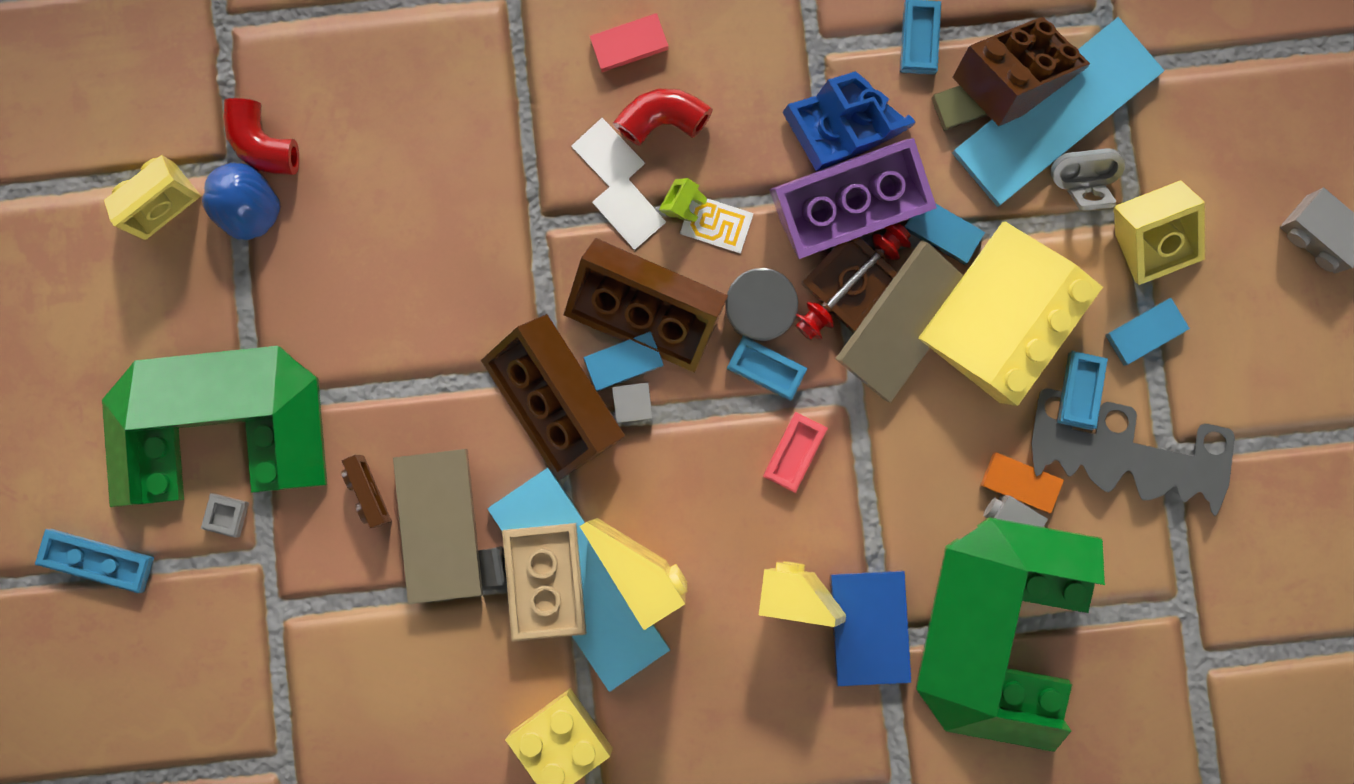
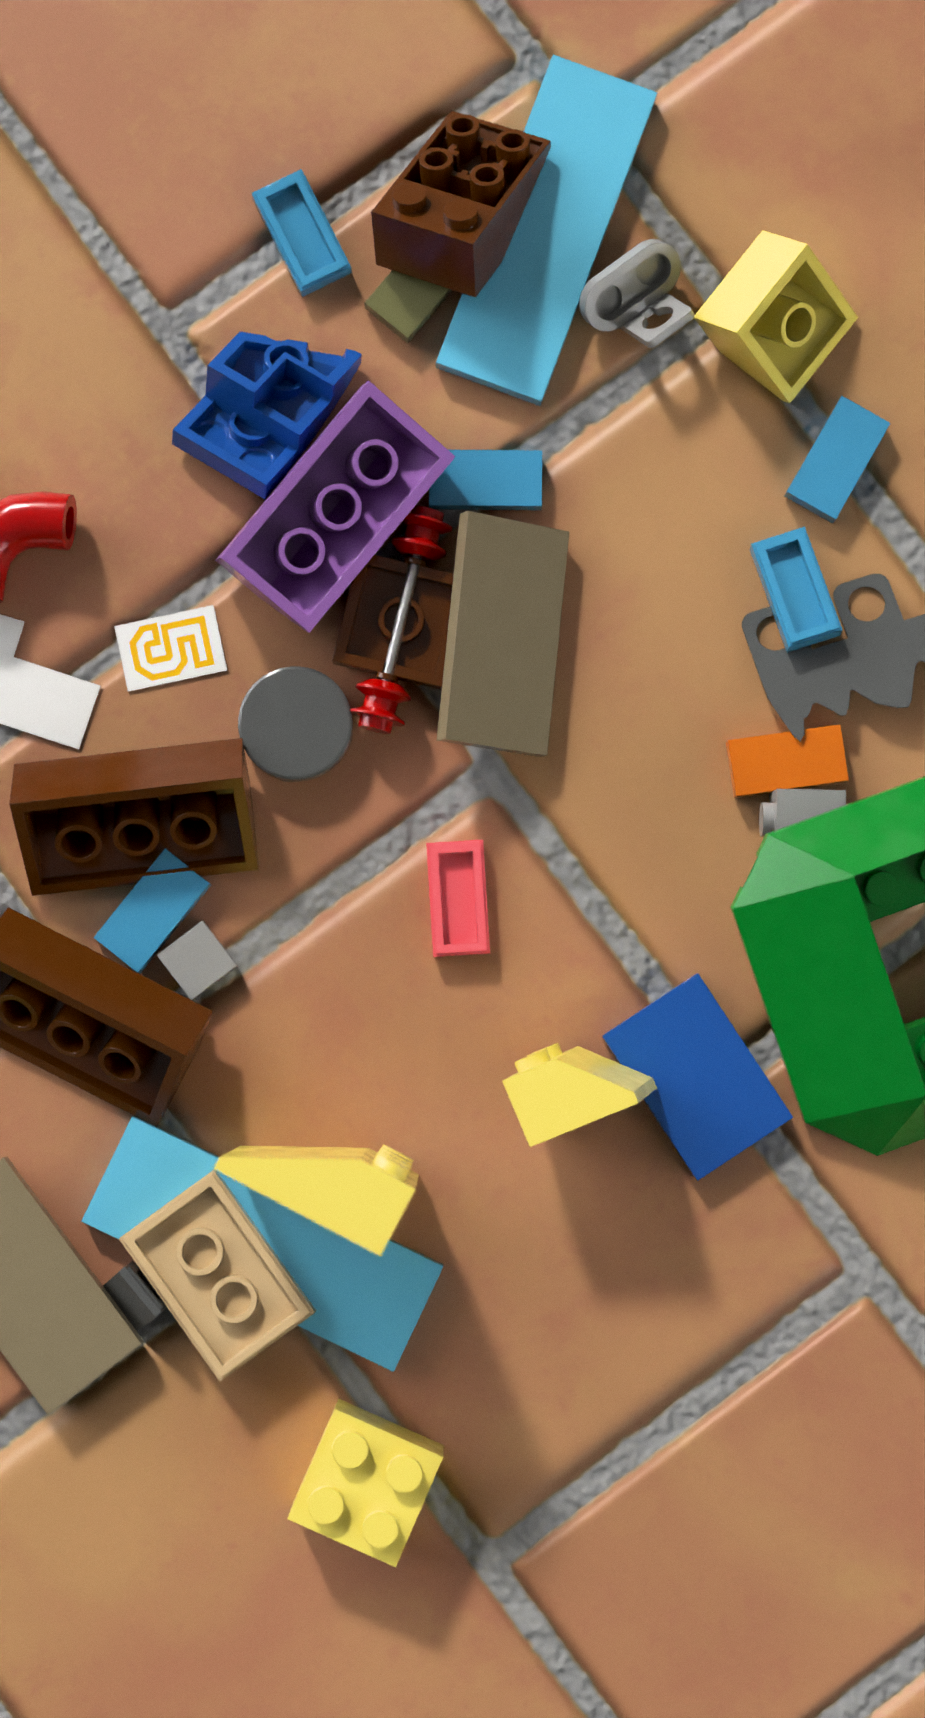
camera: 40 degrees left, 0 degrees up
lime tile [659,178,707,222] -> none
dark azure tile [726,336,808,401] -> none
light yellow slope [918,222,1103,406] -> none

